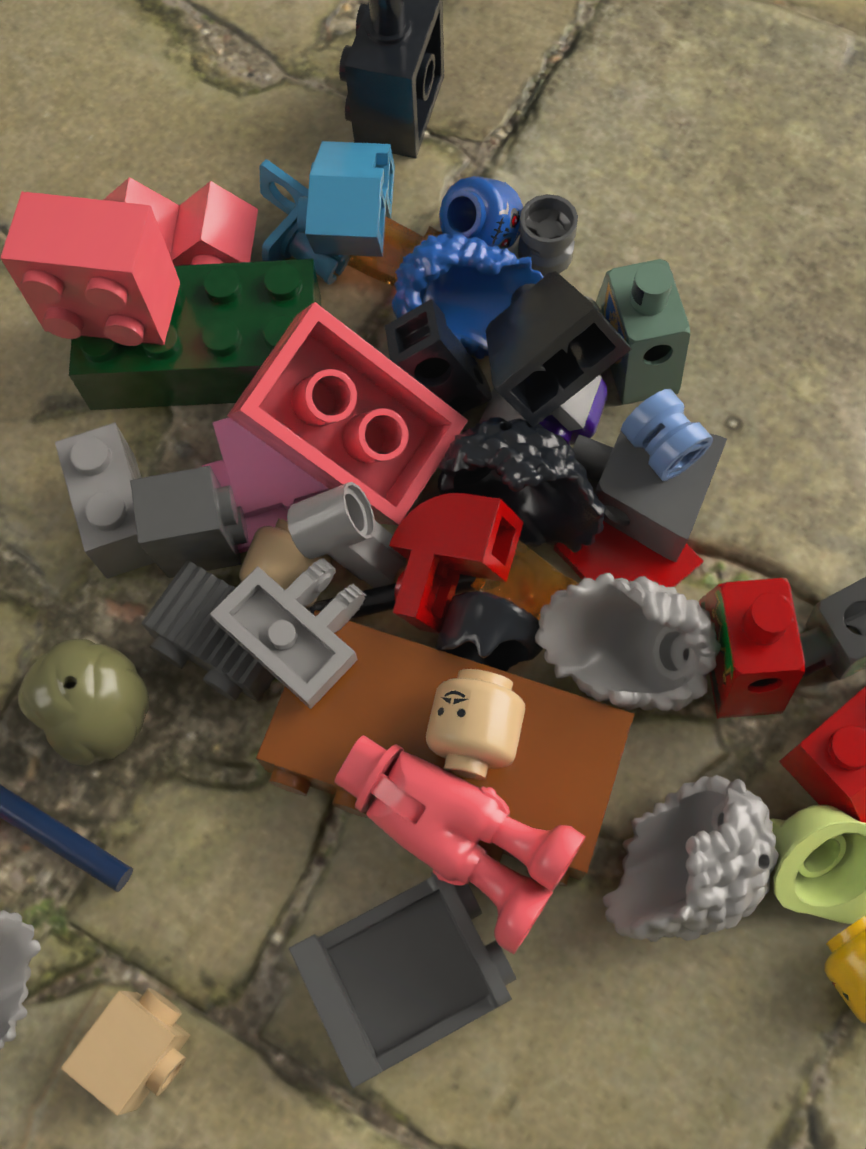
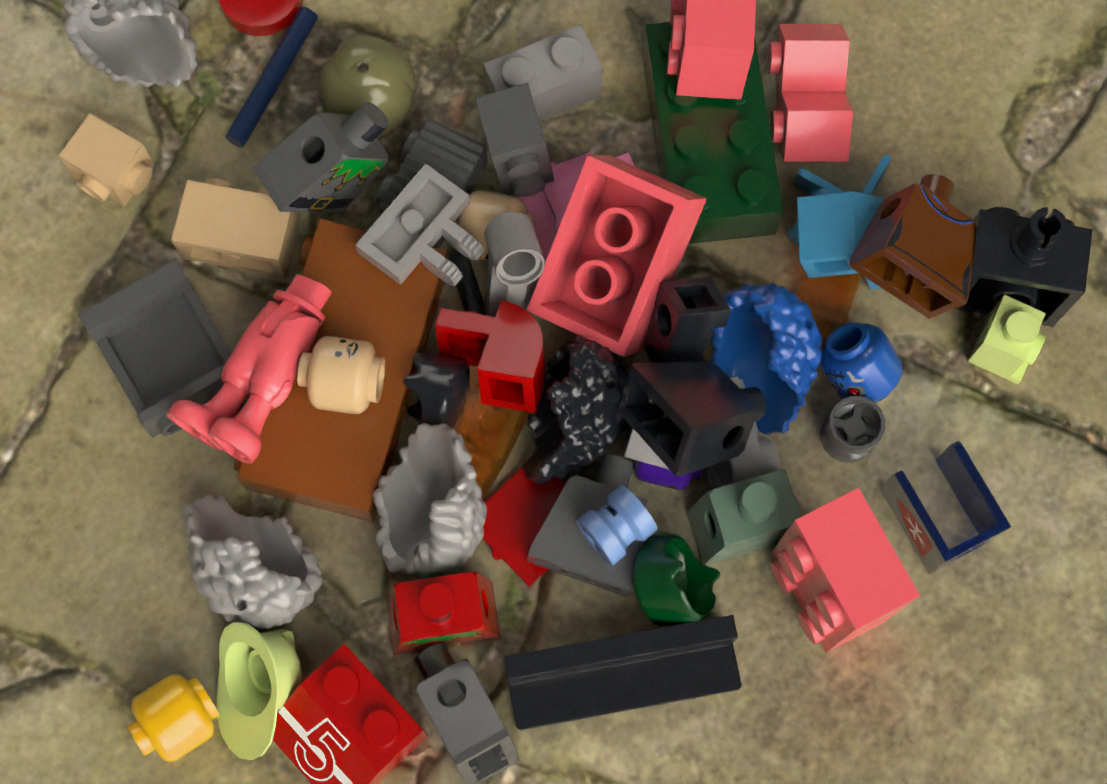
camera: 80 degrees right, 5 degrees up
none -> tan brick [171,178,301,278]
none -> dark grey torso [253,102,389,212]
none -> black panel [504,615,742,731]
none -> dark green hair [632,530,721,626]
none -> coral brick [770,487,920,653]
none -> reddish brown torso [848,174,977,319]
none -> clear blue piece [881,441,1011,574]
none -> yellowish green brick [968,295,1046,384]

